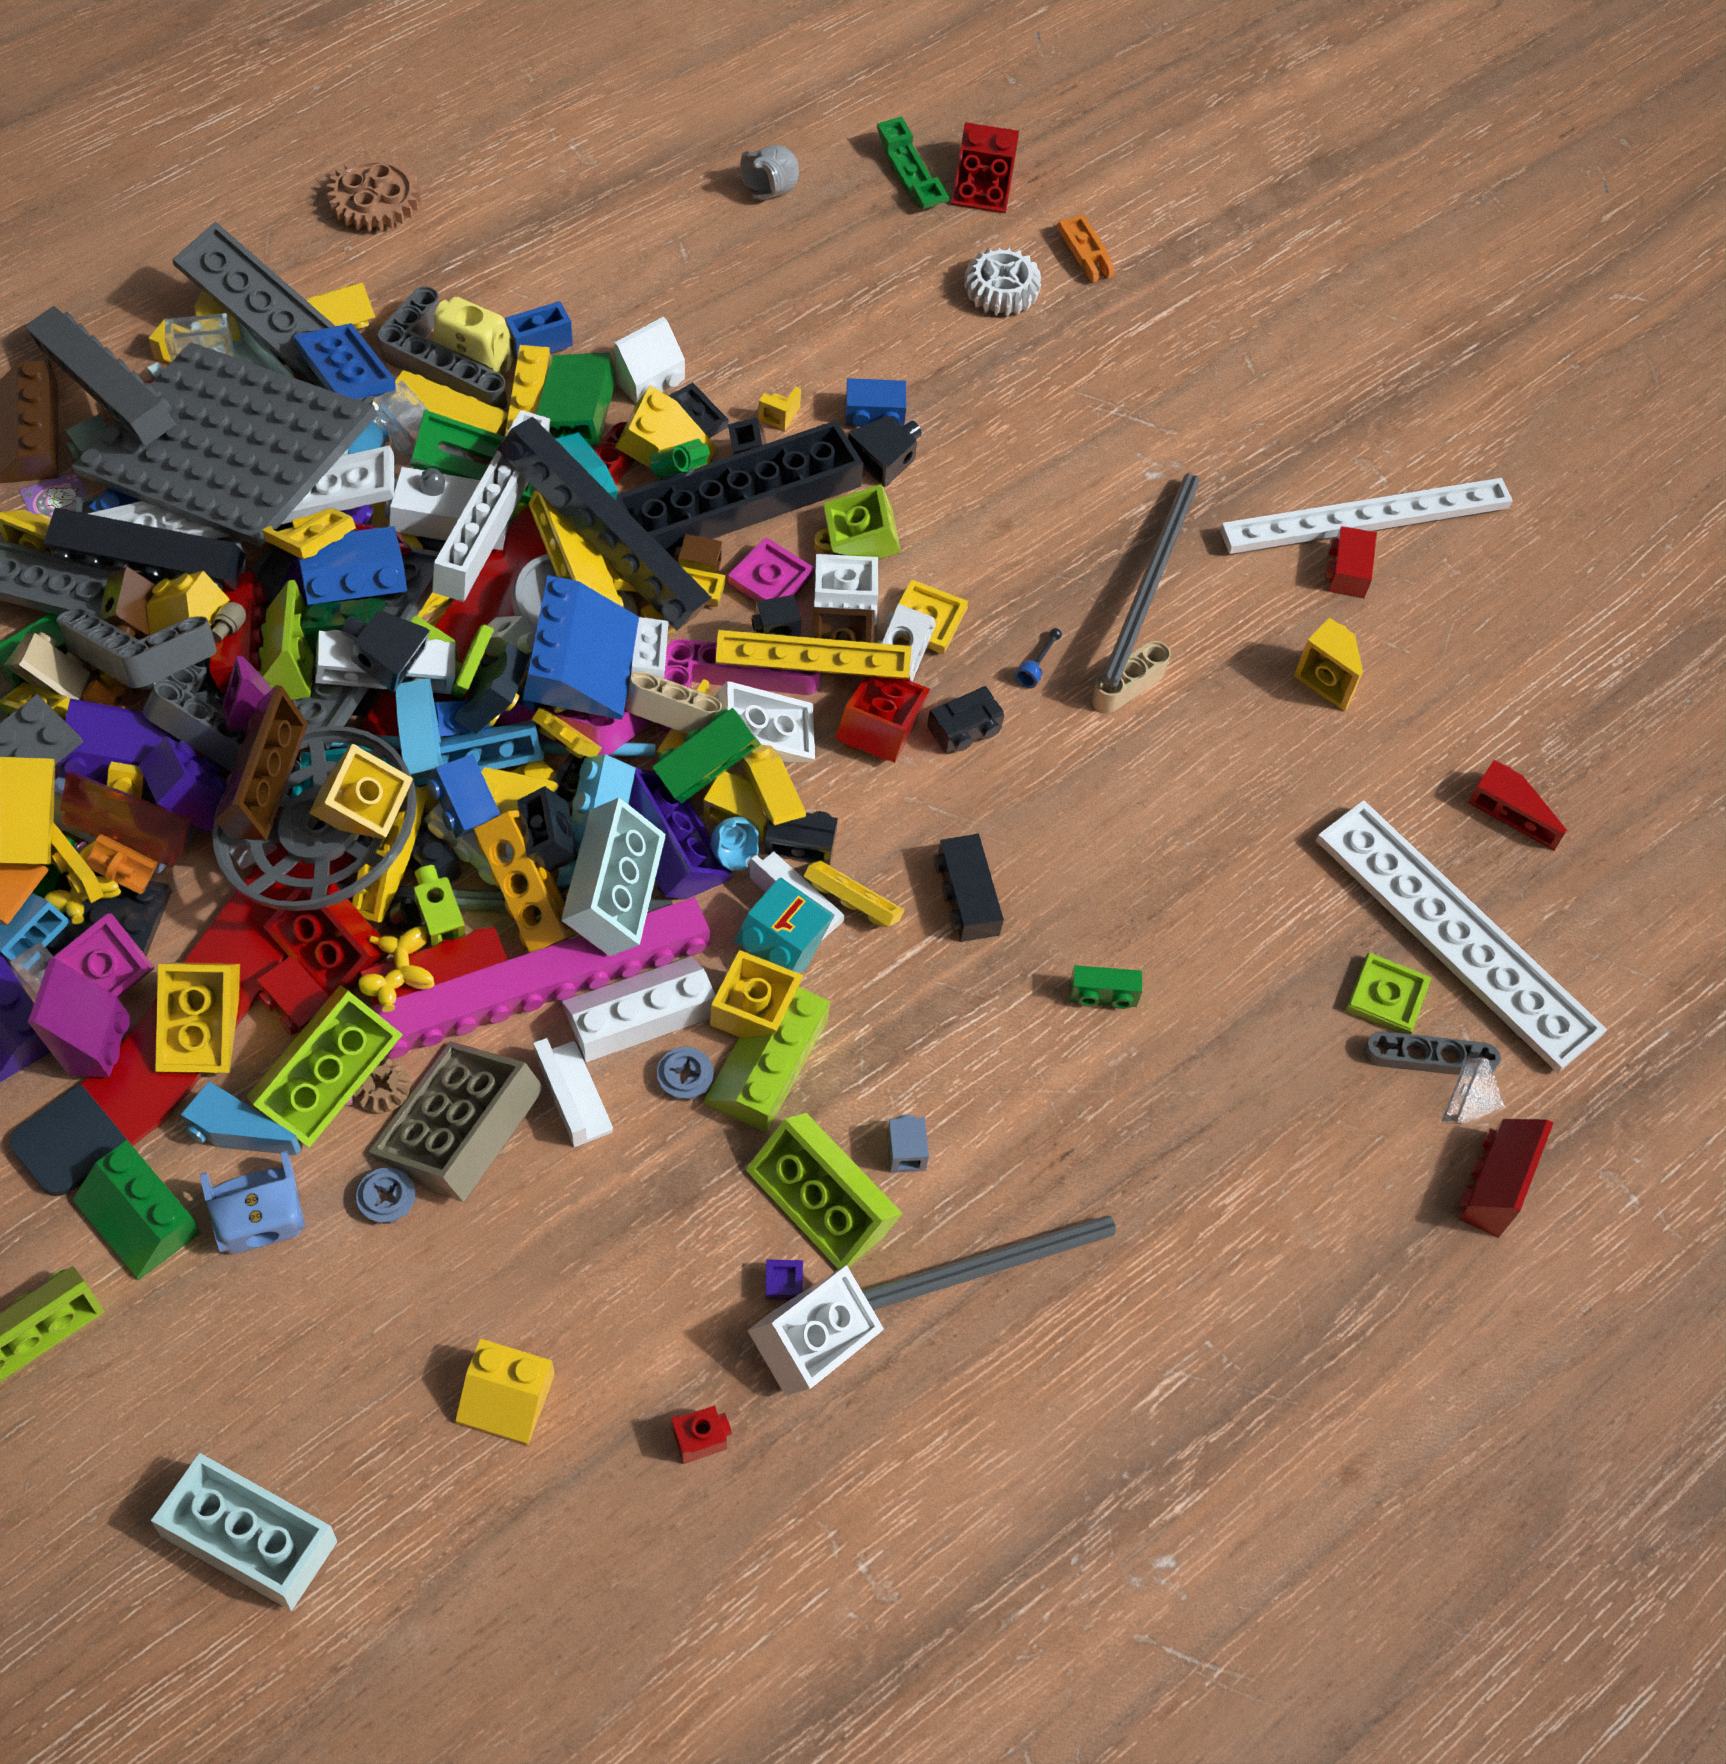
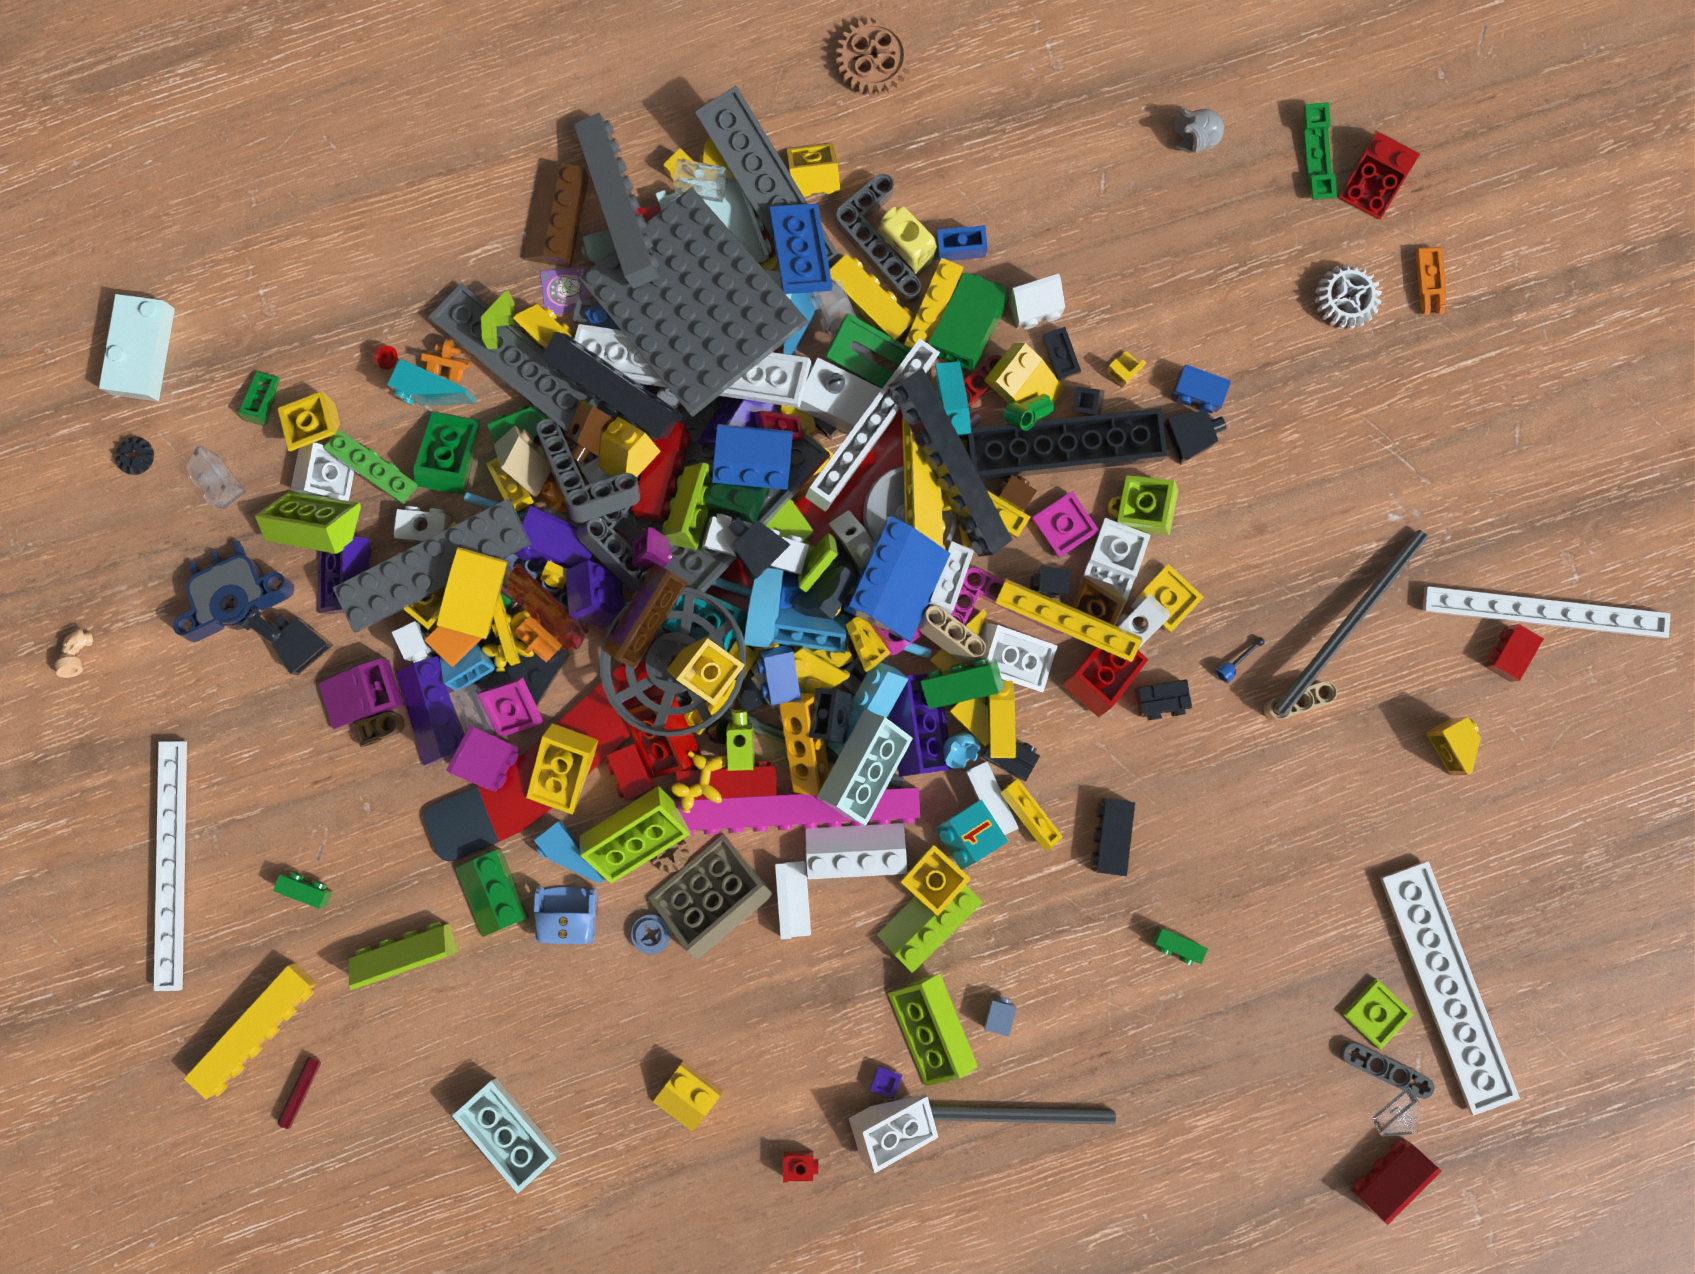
camera: 25 degrees right, 25 degrees up
dark tan cylinder [212,602,246,642] -> none
yellow wing [262,508,356,559] -> none
sand blue gear [657,1047,713,1101] -> none
red slope [1468,760,1567,851] -> none

